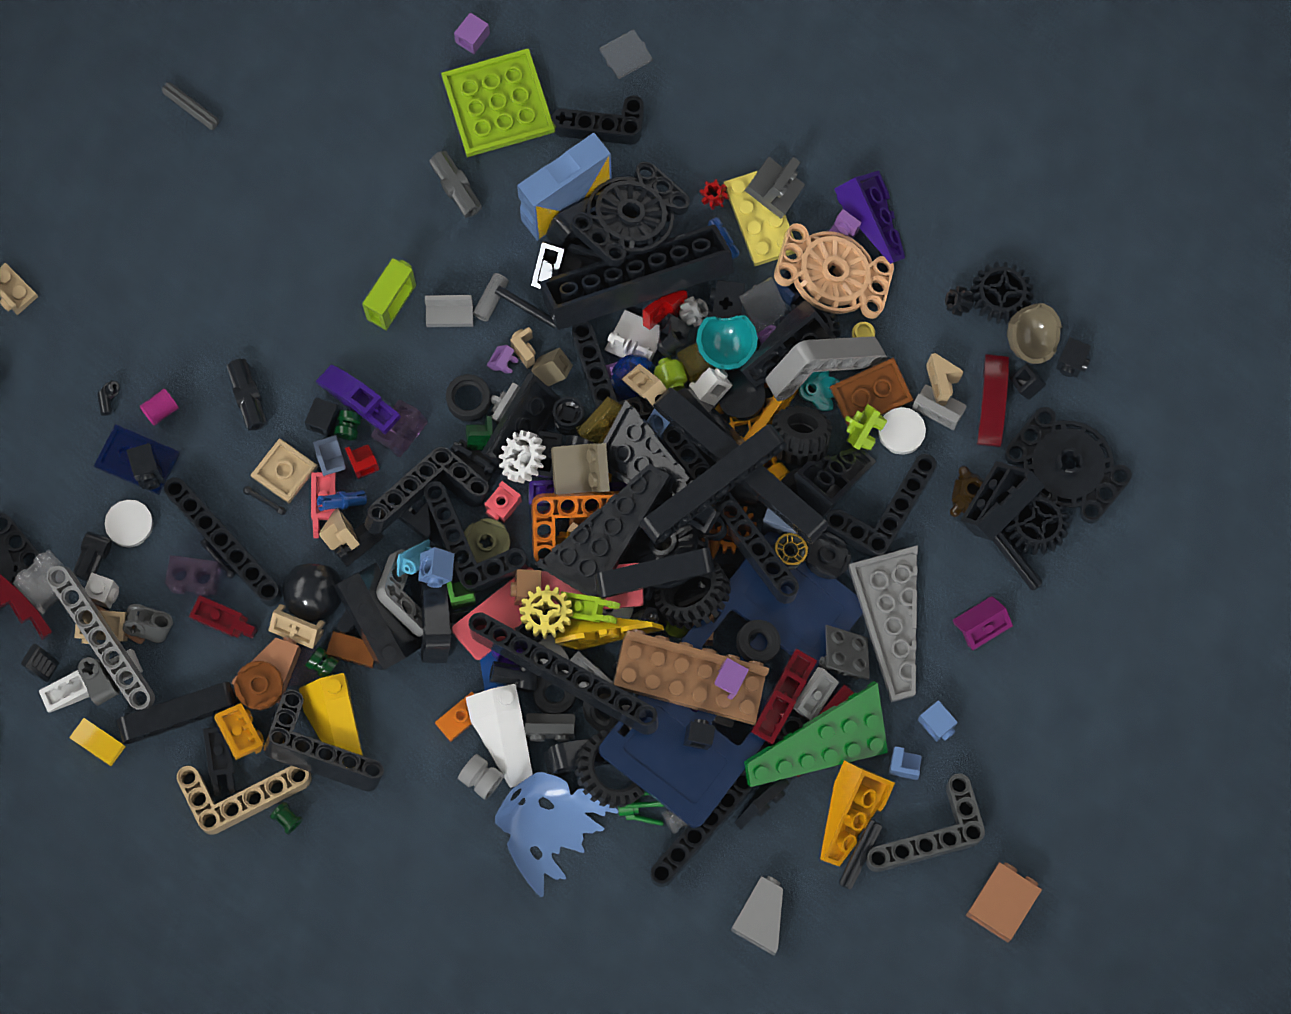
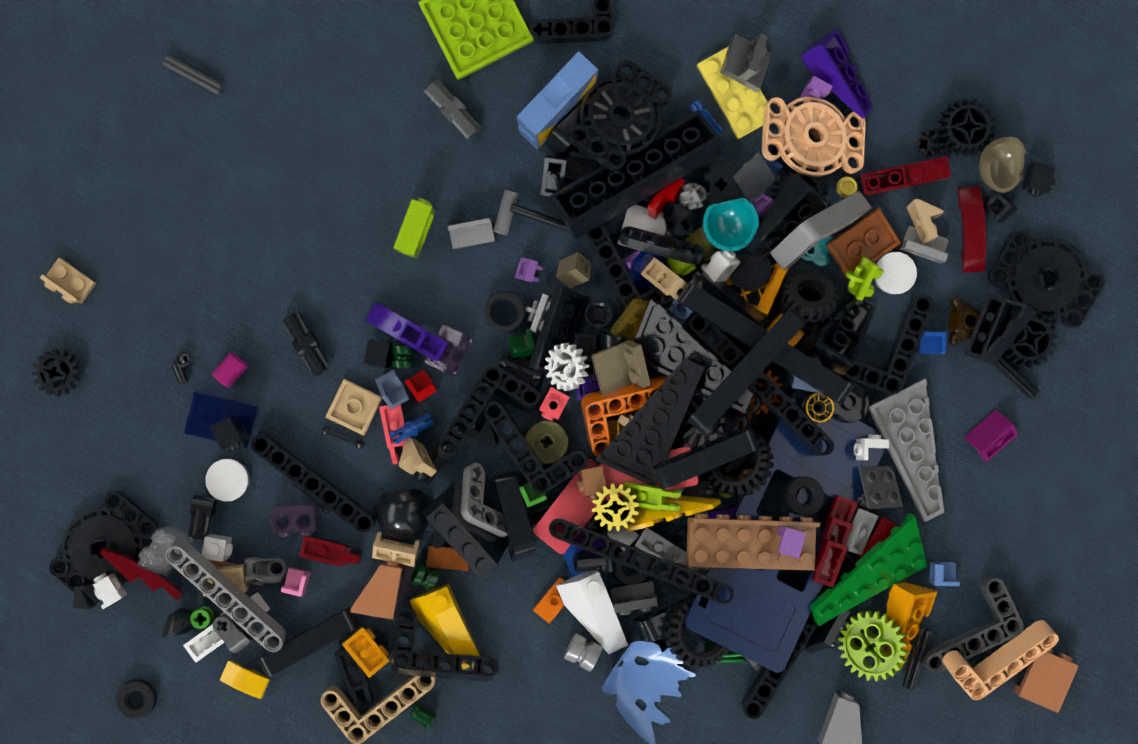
camera: 10 degrees left, 15 degrees up
dark orange tile [234,661,284,710] -> none
medium azure hinge [397,539,431,577] -> none
medium blue brick [418,547,454,588] -> none
tan bracket [510,327,536,369] -> none
black plate [683,719,715,750] -> none
red gear [699,179,729,210] -> none
medium blue brick [918,700,958,742] -> none
none -> bright green bush [191,606,215,629]
none -> bright pink panel [281,567,311,597]
none -> black beam [619,226,704,264]
none -> lime gear [838,610,909,682]
none -> white bracket [854,435,889,460]
none -> dark red slope [861,156,951,196]
none -> blue panel [918,332,947,354]
none -> light nougat beam [942,620,1059,700]

